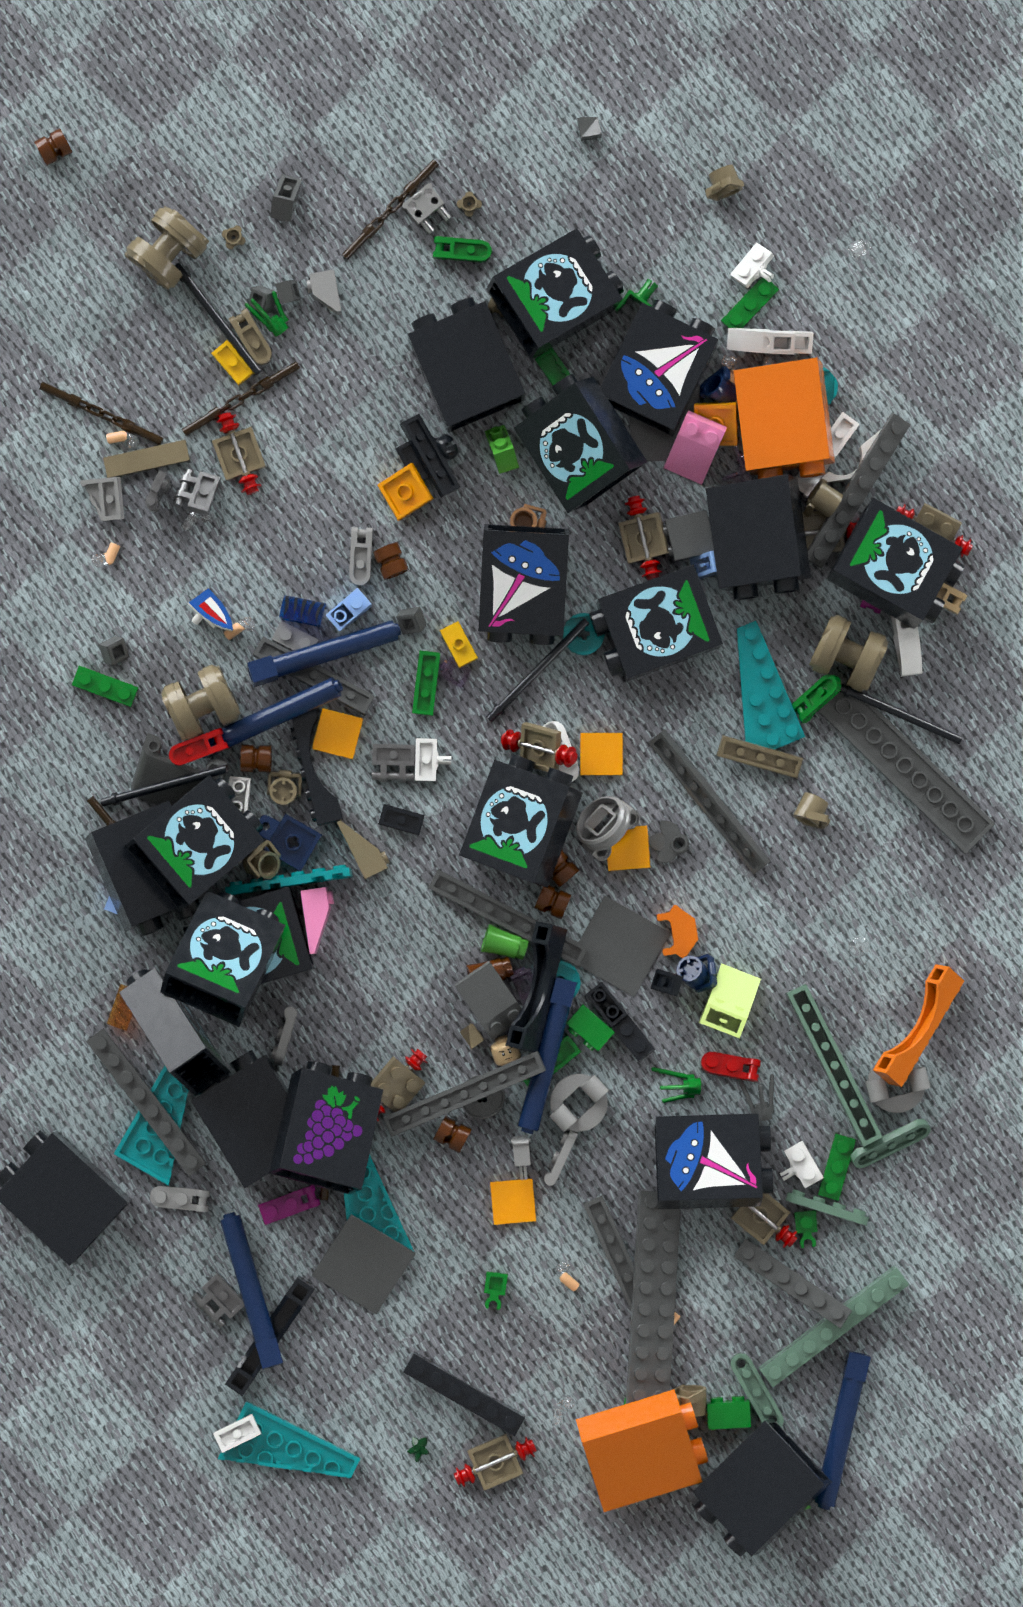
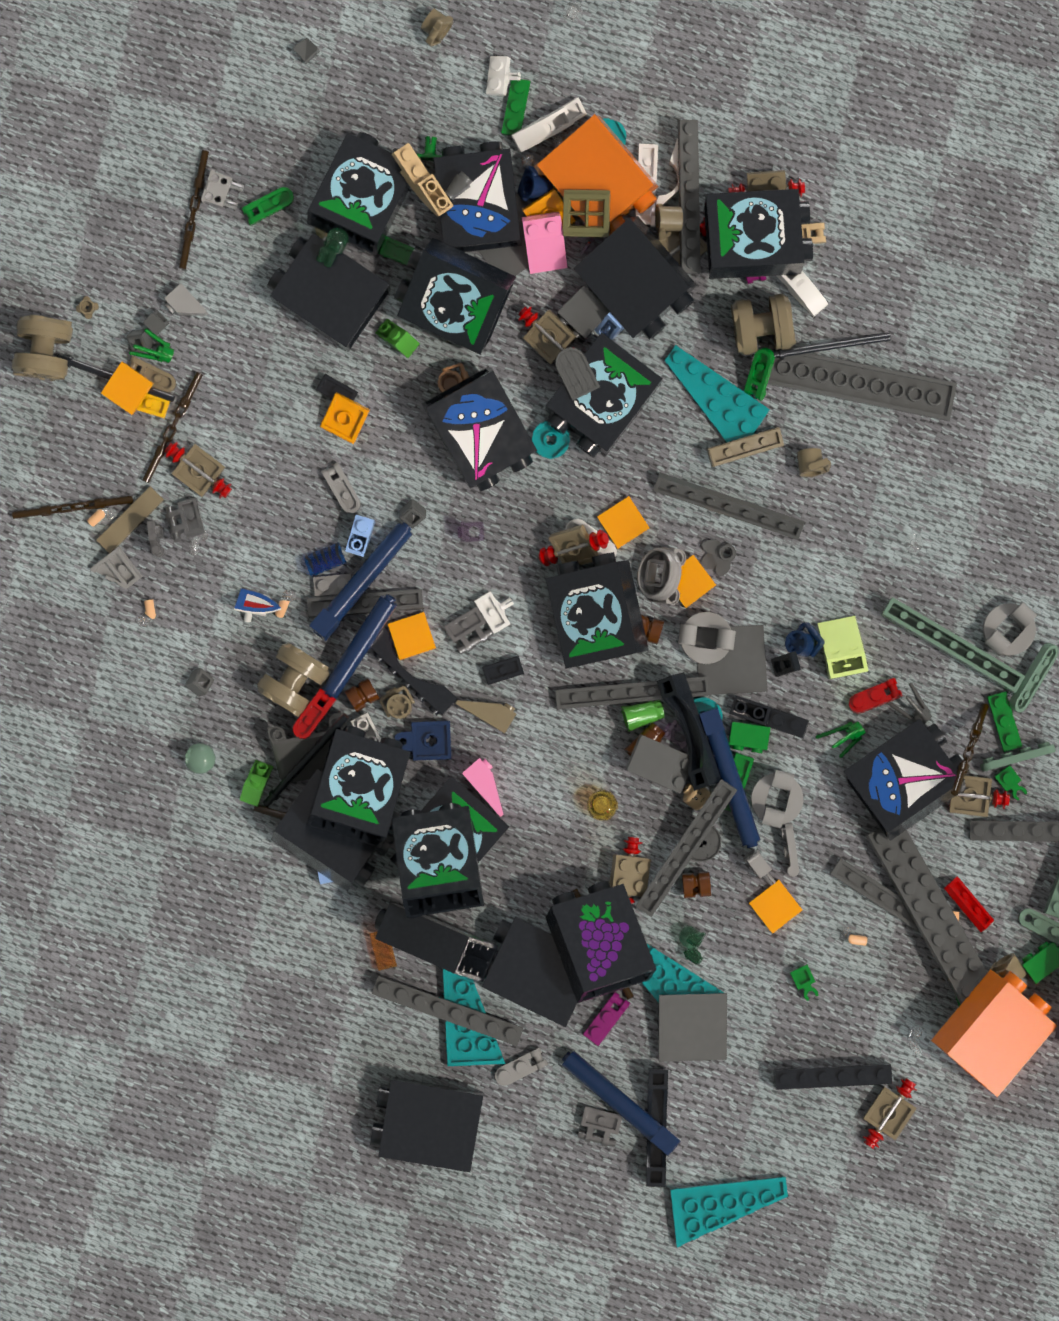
camera: 25 degrees left, 0 degrees up
green plate [72,666,139,707] -> none
white plate [213,1414,261,1453] -> none
teal wing [225,864,353,895] -> none
dark tan piece [243,840,281,879] -> none
dark grey slope [270,174,302,222] -> none
light grey plate [271,1007,297,1066] -> none
reddish brown wheel [373,542,409,580] -> none
black plate [400,414,460,498] -> none
dark green plant [407,1437,429,1462] -> none
green plate [412,650,441,716] -> none
yellow plate [439,621,478,668] -> none
dark tan plate [457,191,482,217] -> none
dark tan slope [460,1023,484,1049] -> none
black bar [486,618,590,722] -> none
reddish brown wheel [534,885,572,919] -> none
orange piece [656,905,698,958] -> none
white plate [780,1141,824,1188] -> none
orange arch [873,964,964,1087] -> none
none -> light orange tile [101,362,154,415]
none -> sand green helmet [185,743,216,774]
none -> bright green slope [240,760,273,807]
none -> clear green piece [316,228,349,267]
none -> tan slope [392,143,453,217]
none -> dark grey cone [445,171,473,200]
none -> dark grey window [555,348,600,401]
none -> olive piece [563,190,611,237]
none -> clear yellow helmet [587,790,618,821]
none -> light grey piece [678,612,736,664]
none -> clear green piece [678,926,706,965]
none -> red plate [944,876,994,932]
none -> dark brown piece [951,703,989,796]

